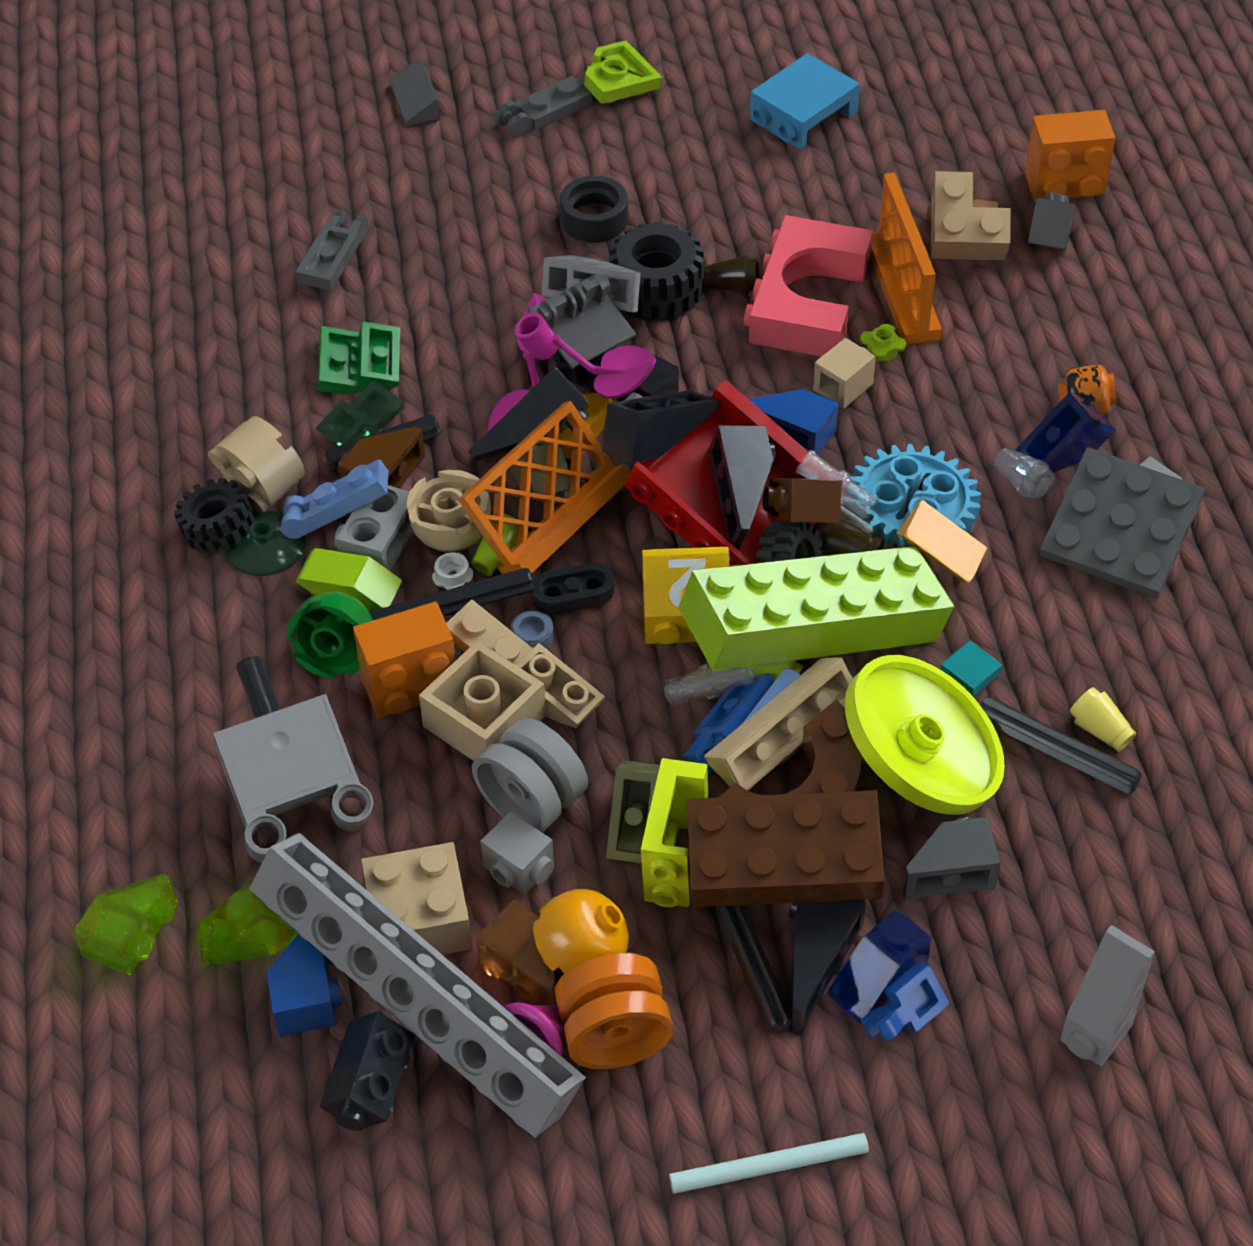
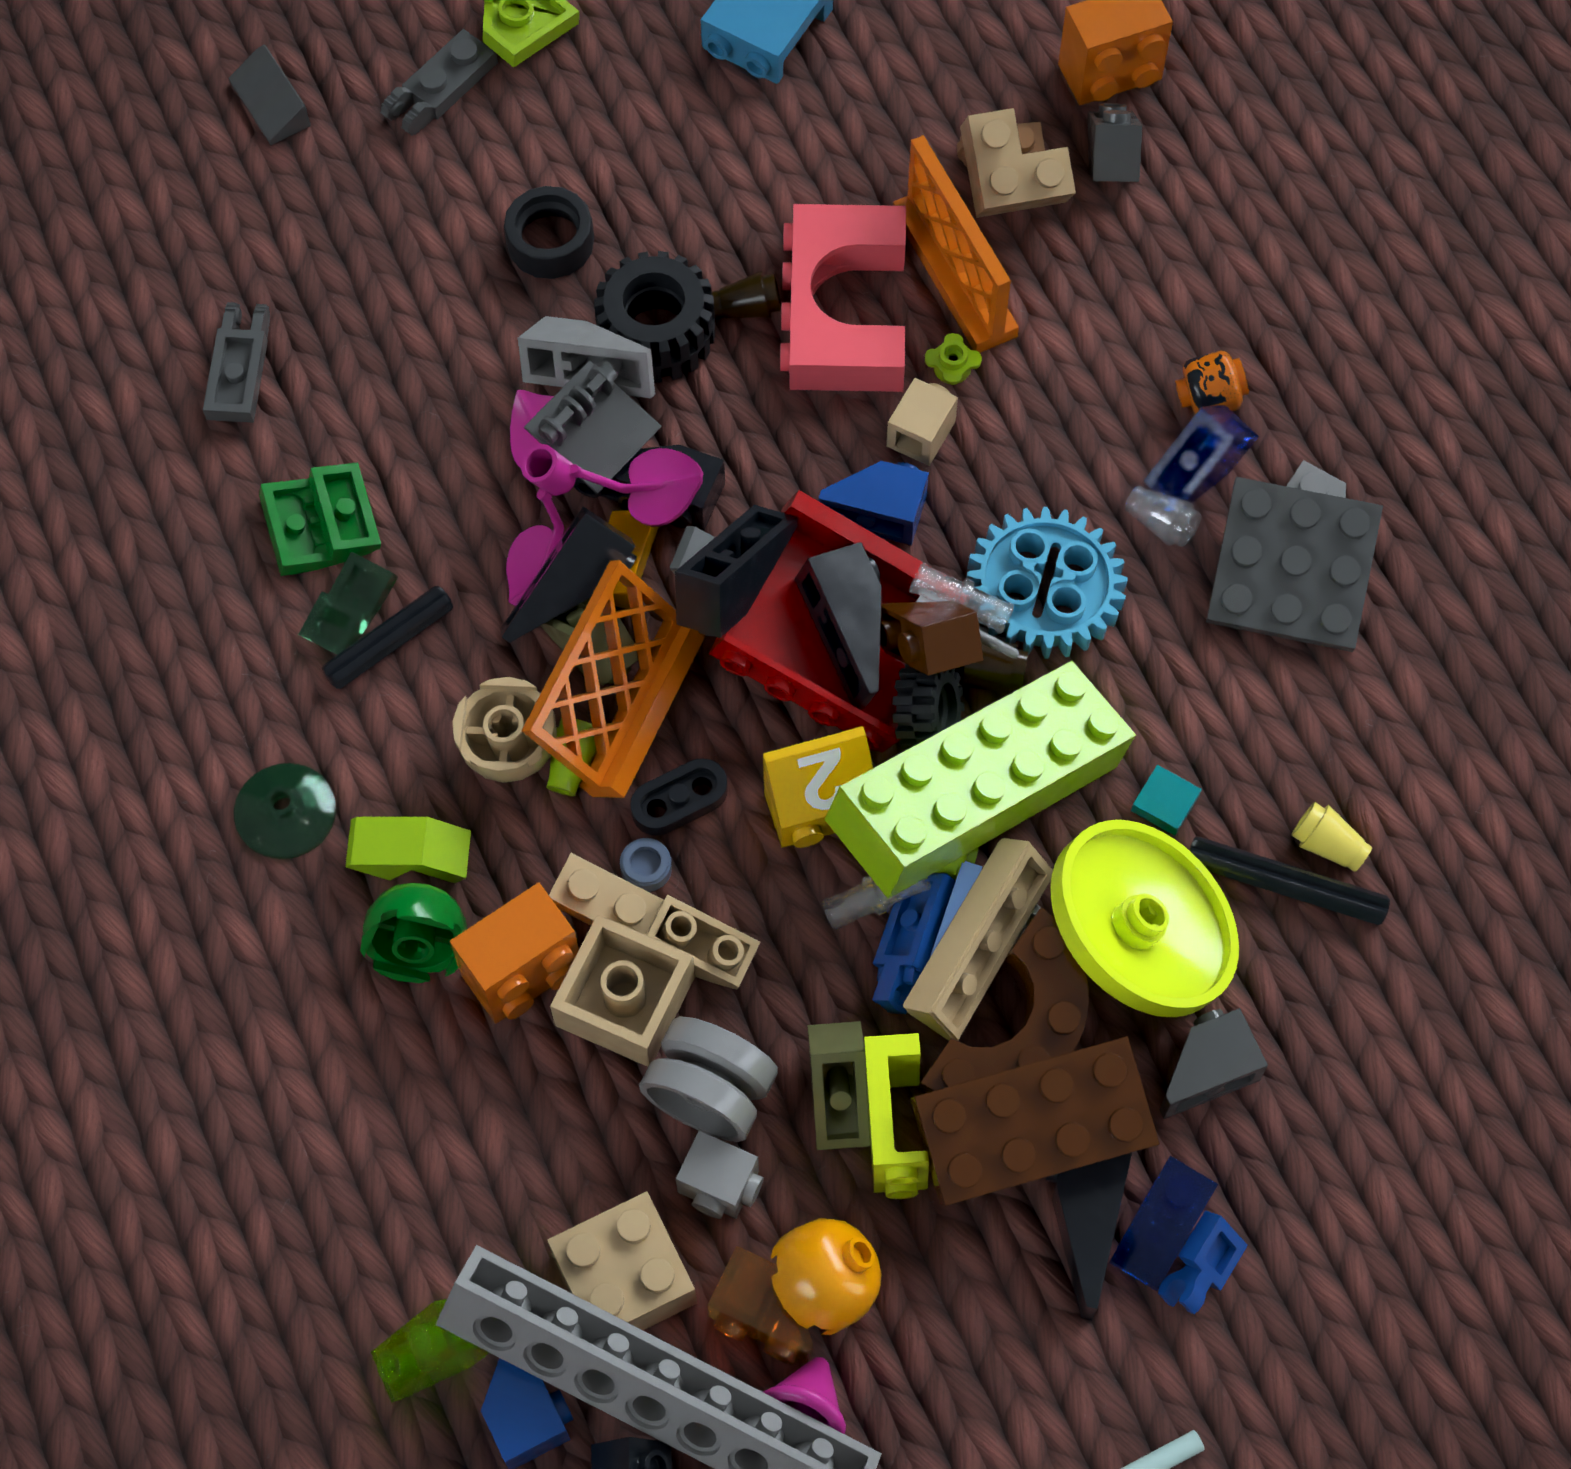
camera: 15 degrees left, 15 degrees up
clear neon green slope [73,874,178,975] -> none
black tyre [174,478,255,554] -> none
tan brick [208,416,305,514] -> none
light grey piece [213,656,373,863] -> none
medium blue plate [281,459,389,539] -> none
light grey brick [334,485,413,571] -> none
reddish brown slope [338,426,425,489] -> none
black axle [370,568,535,620] -> none
white plate [432,552,473,590] -> none
orange wheel [554,953,673,1069] -> none
black axle [715,905,792,1035] -> none
slope [896,499,987,584] -> none
light grey slope [1060,925,1155,1067] -> none

